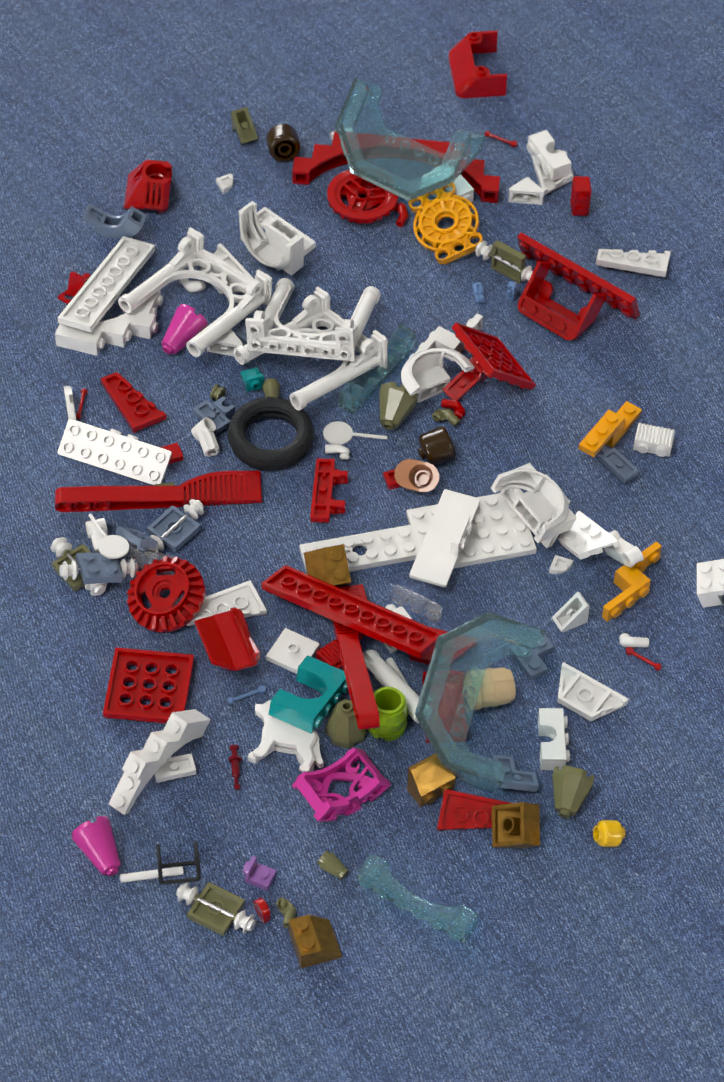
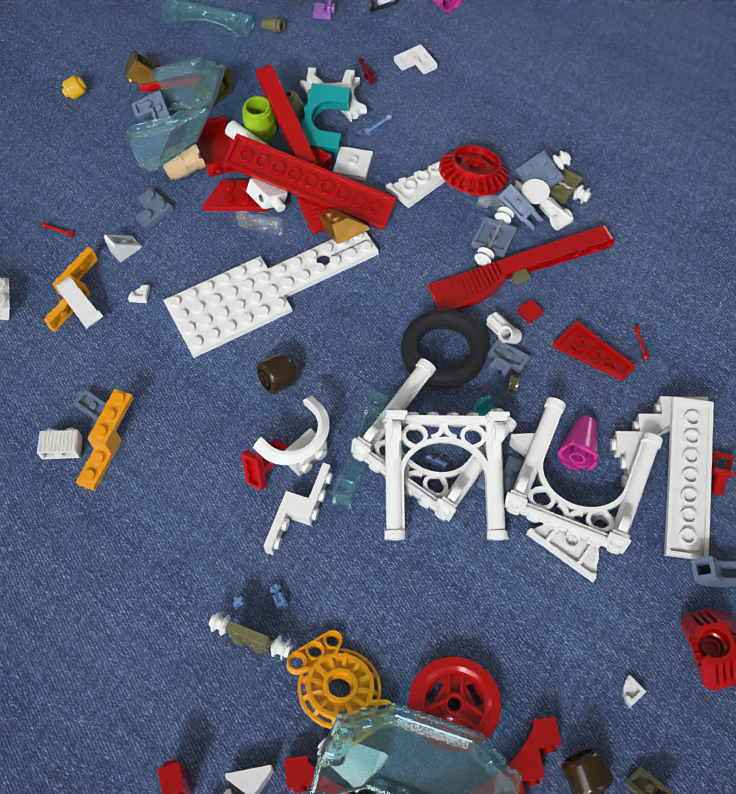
camera: 170 degrees right, 10 degrees up
white bracket [57,419,172,486] -> none
white tile [63,386,76,420] -> none
red piece [103,647,194,724] -> none
white arch [109,709,211,815] -> none
red helmet [194,607,260,671] -> none
white piece [239,201,316,276] -> none
olive cone [262,378,280,398] -> none
dark pink fence [292,748,391,822] -> none
red hinge [310,458,349,523] -> none
white piece [323,421,388,445] -> none
white arm [325,444,350,460] -> none
olive cone [380,382,418,430] -> none
red tile [383,469,401,490] -> none
red arm [395,202,409,227] -> none
nougat piece [395,459,439,492] -> none
white bracket [409,489,480,587] -> none
olive arm [432,409,460,427] -> none
red arm [441,399,465,420] -> none
red piece [451,322,536,390] -> none
white piece [491,463,577,549] -> none
red plate [517,232,640,319] -> none
red windscreen [517,262,607,340] -> none
white arch [538,708,570,770] -> none
olive cone [552,765,595,818] -> none
white wing [557,662,629,721] -> none
white wing [558,511,620,560] -> none
white wing [596,249,671,277] -> none
white arm [619,633,649,648] -> none

